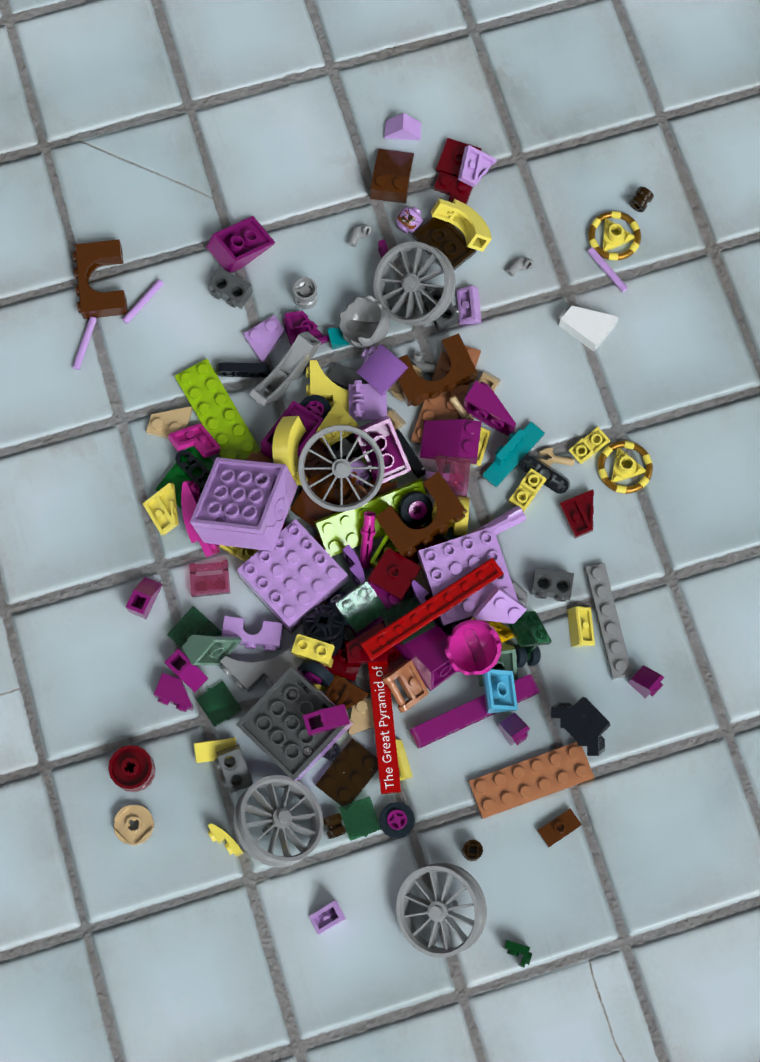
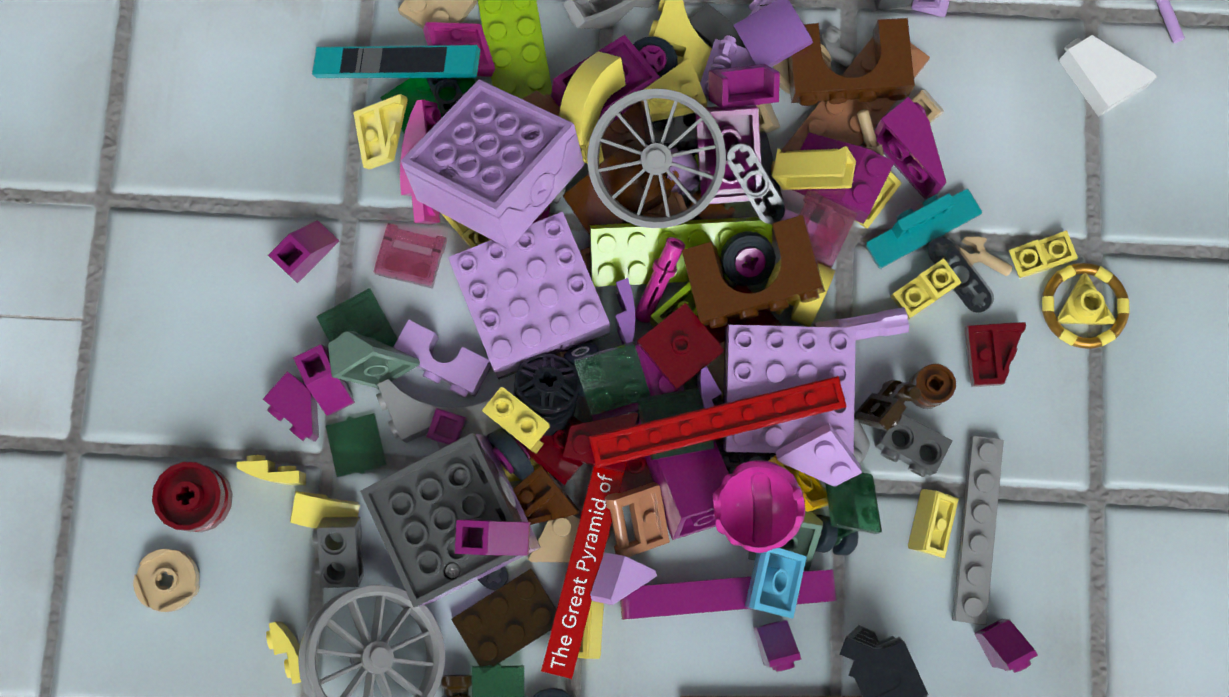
camera: 20 degrees right, 5 degrees up
none -> light yellow slope [236,455,306,485]
none -> tile [312,45,481,78]
none -> magenta tile [426,408,467,445]
none -> lavender slope [590,552,657,605]
none -> magenta panel [709,64,780,109]
none -> beam [726,142,785,224]
none -> light yellow window [771,146,856,190]
none -> dark brown plate [854,379,921,431]
none -> reddish brown wheel [909,364,956,409]

